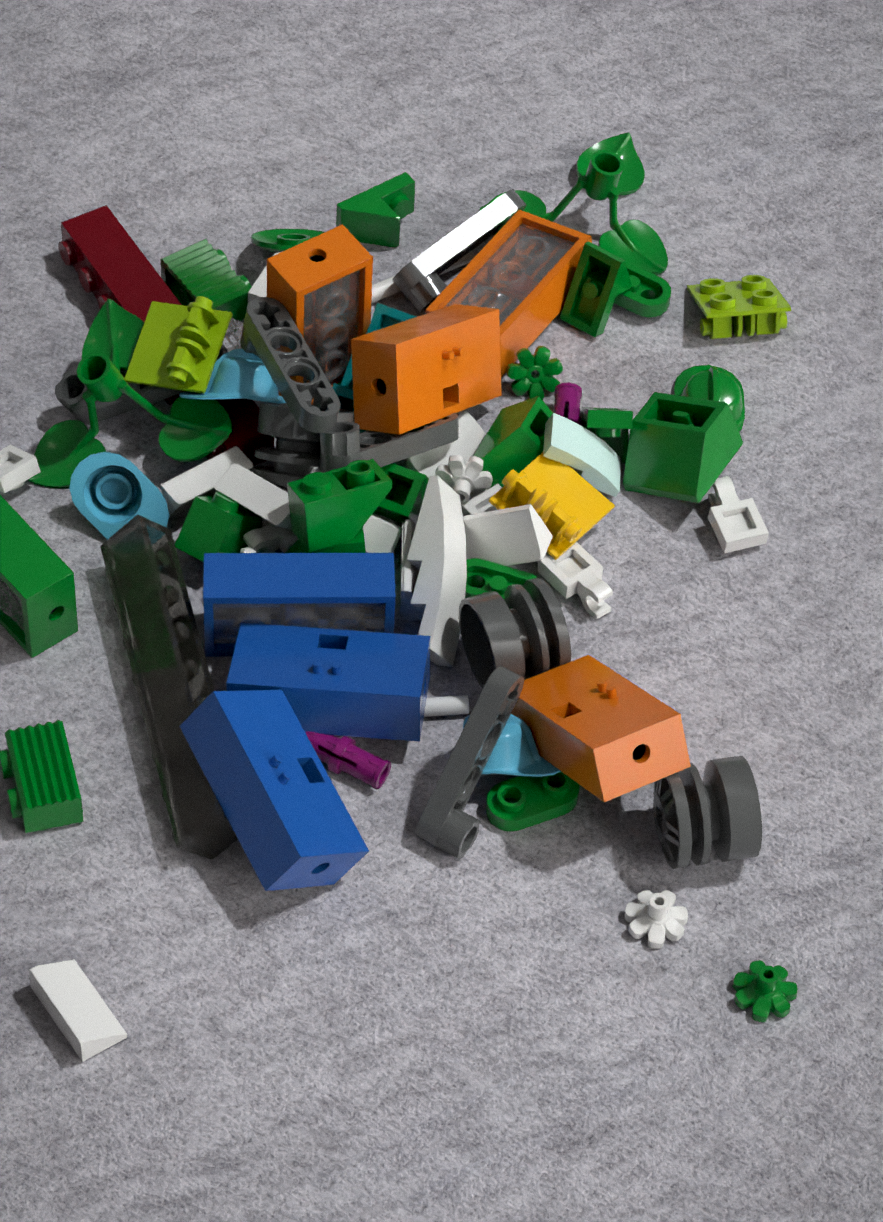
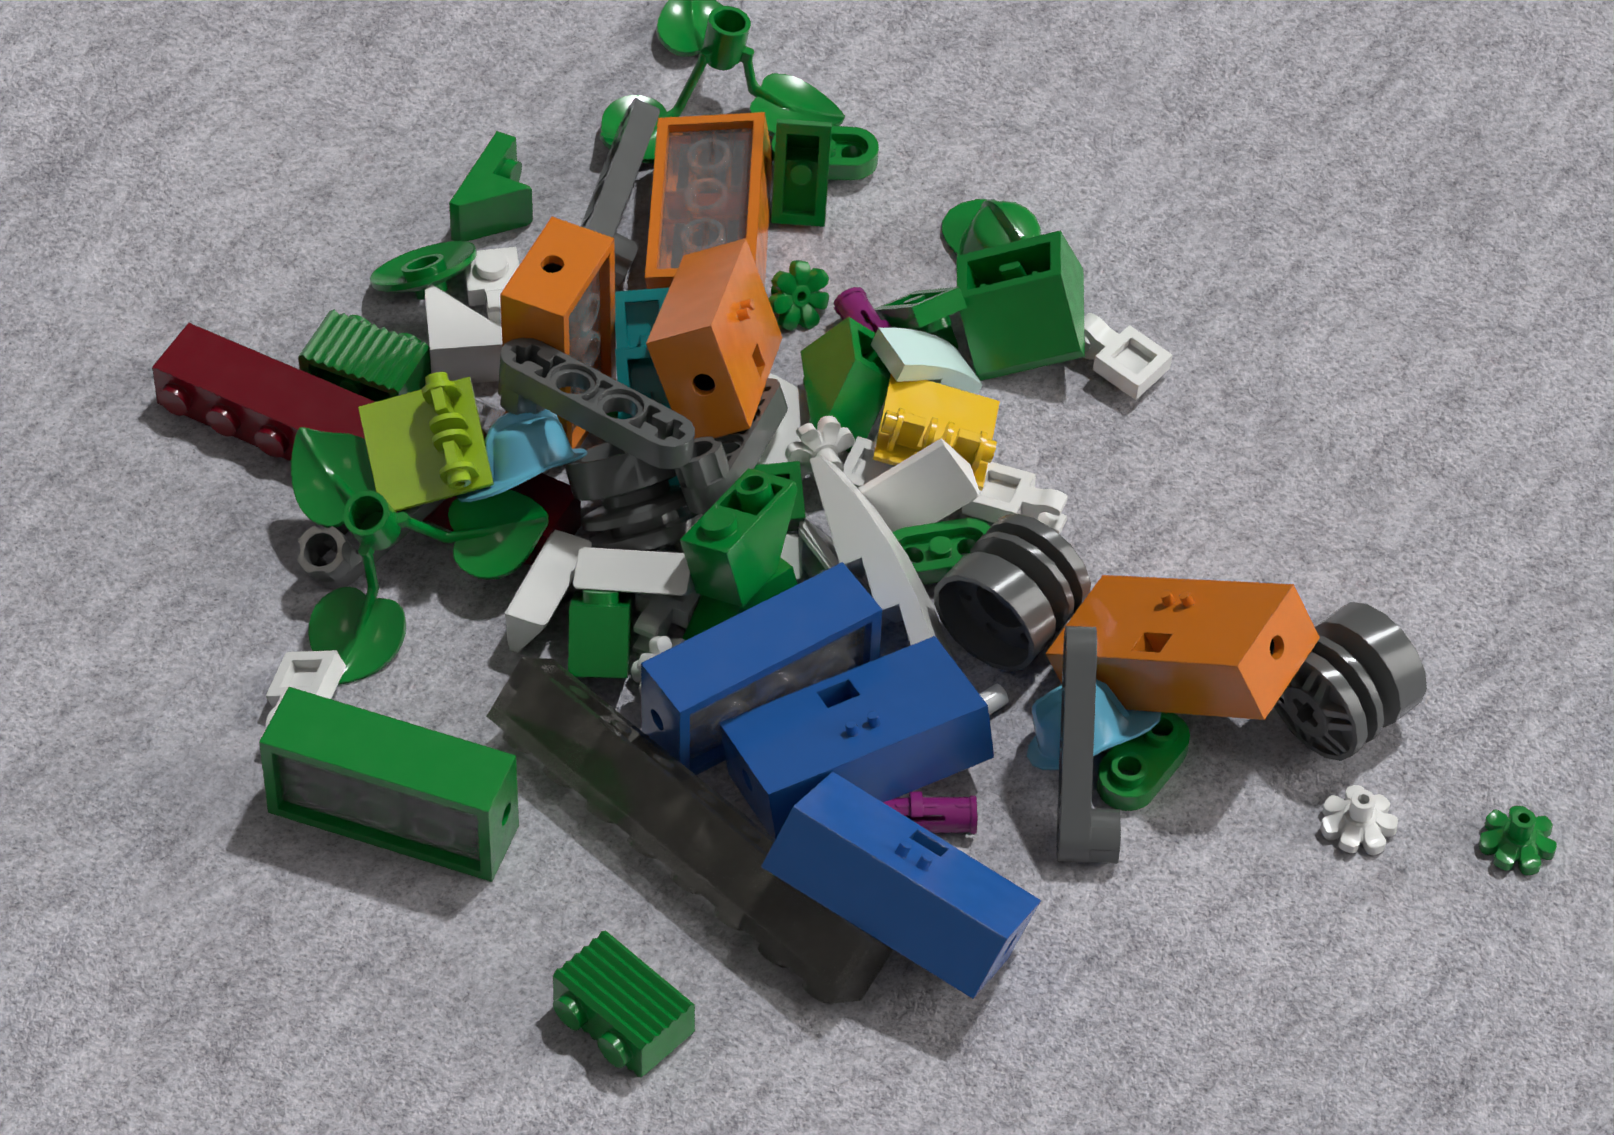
camera: 30 degrees left, 0 degrees up
medium azure piece [69,452,169,551] -> none
lime hinge [687,275,791,339] -> none

